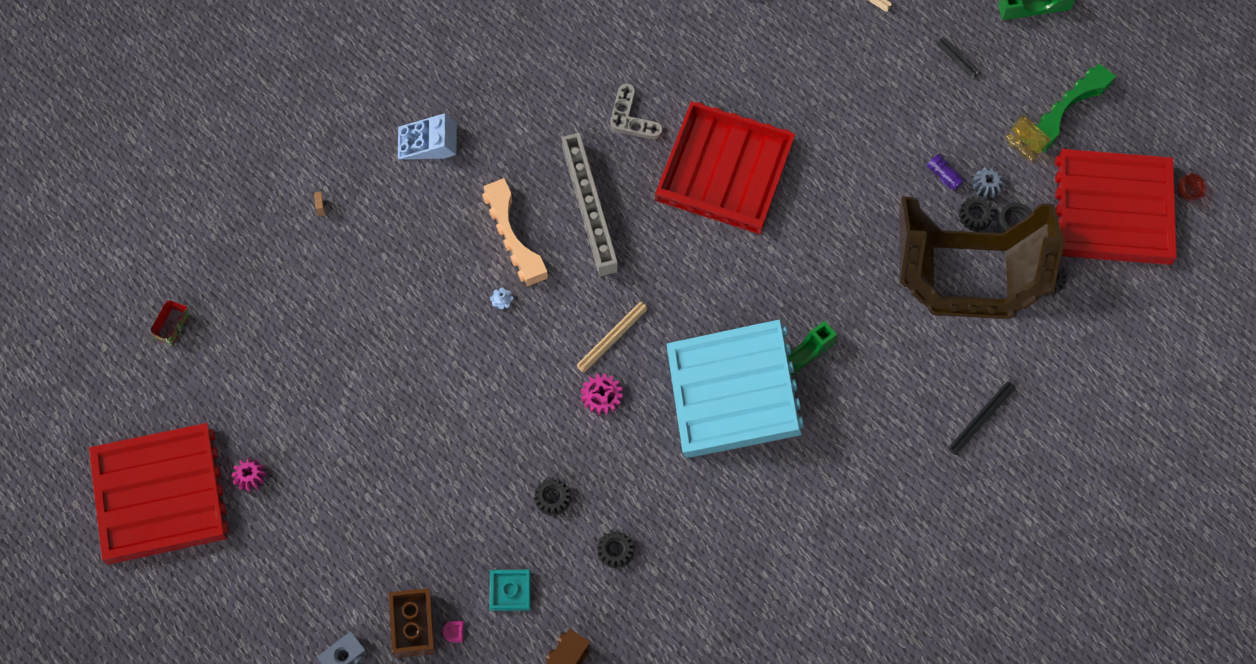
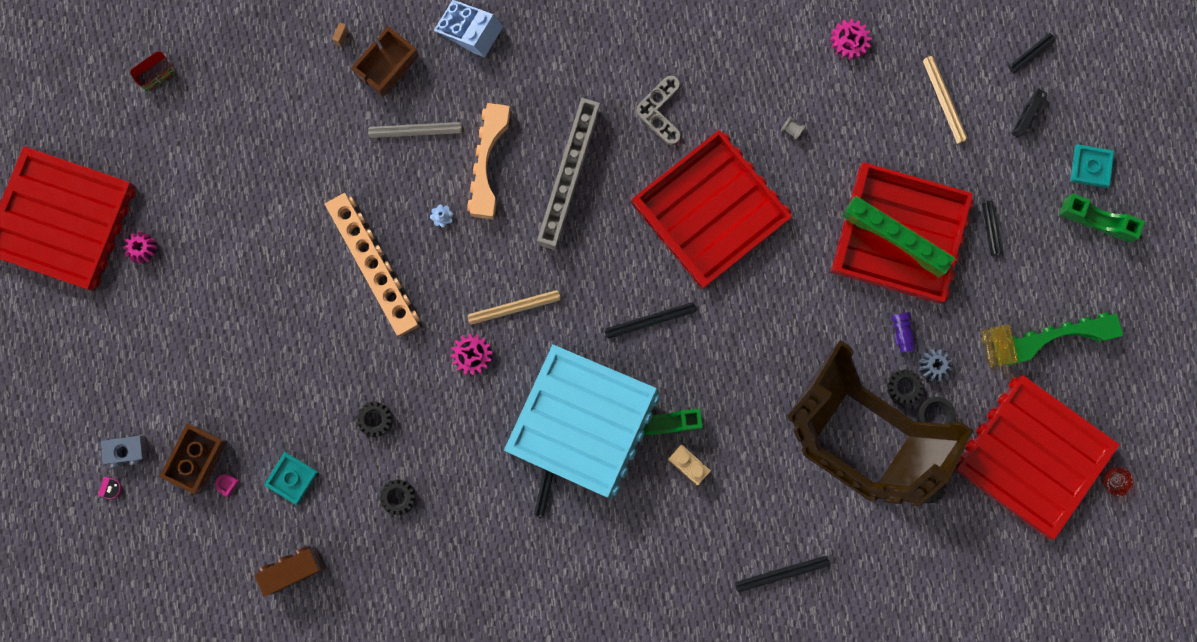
camera: 30 degrees right, 15 degrees up
none -> light nougat brick [325,193,420,338]
none -> reddish brown piece [351,26,419,98]
none -> light grey axle [368,122,462,138]
none -> black axle [534,469,554,517]
none -> black axle [604,302,697,339]
none -> tan brick [668,445,711,486]
none -> light grey bush [781,116,805,140]
none -> red panel [830,162,974,304]
none -> green arch [842,196,955,277]

